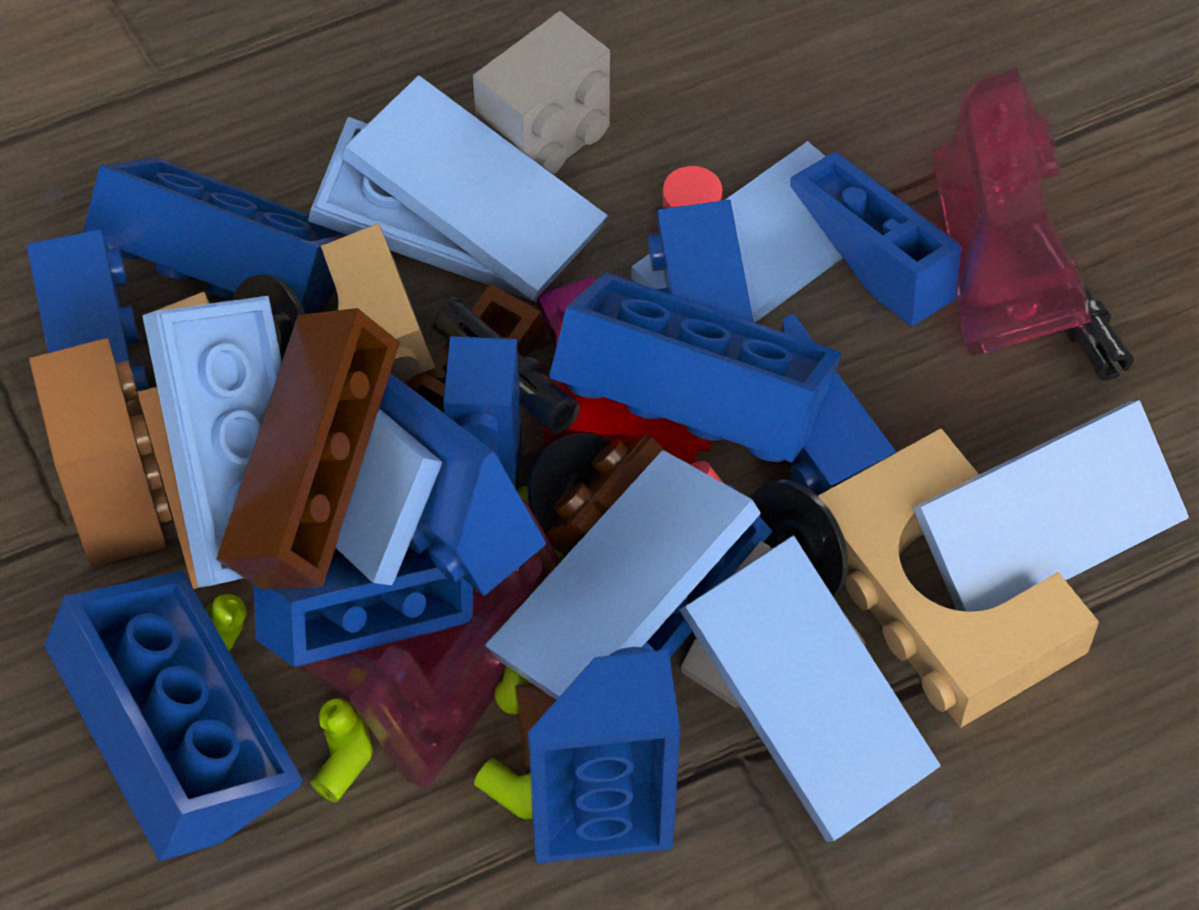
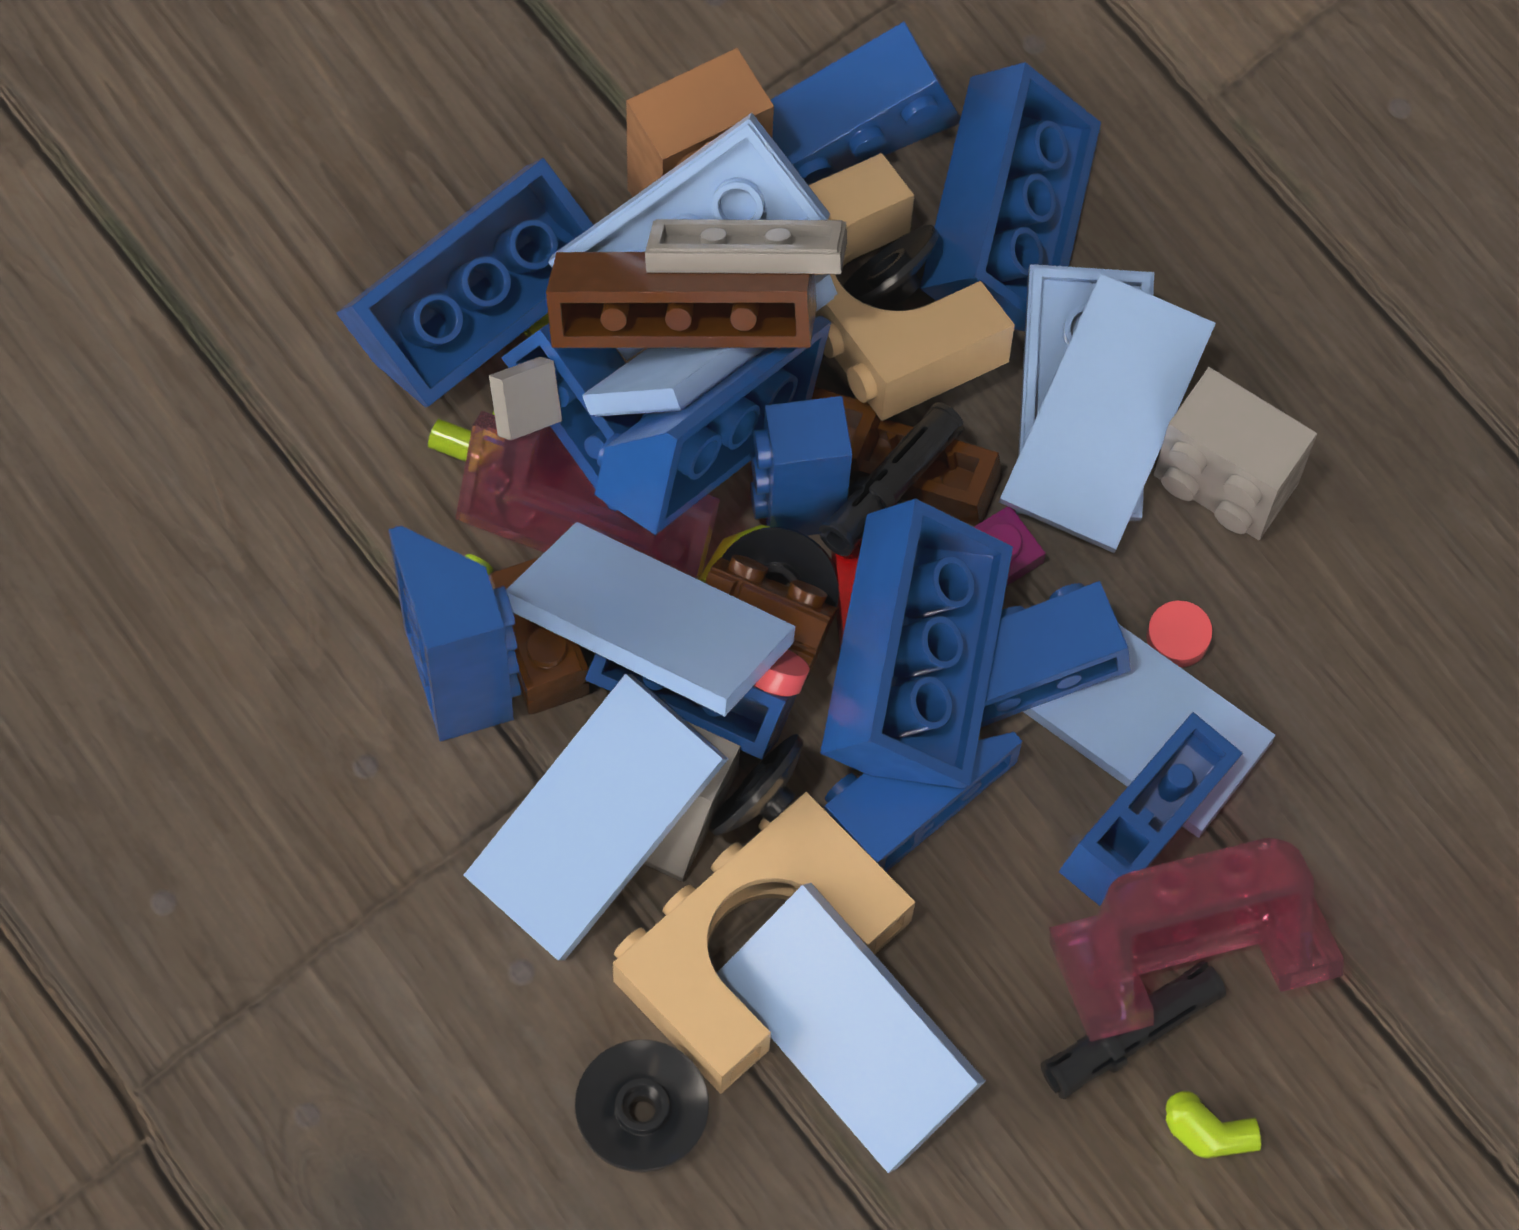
camera: 75 degrees right, 10 degrees up
none -> light grey tile [489,357,562,440]
none -> black dish [575,1040,709,1172]
none -> light grey tile [645,219,847,274]
none -> lime arm [1165,1091,1261,1158]

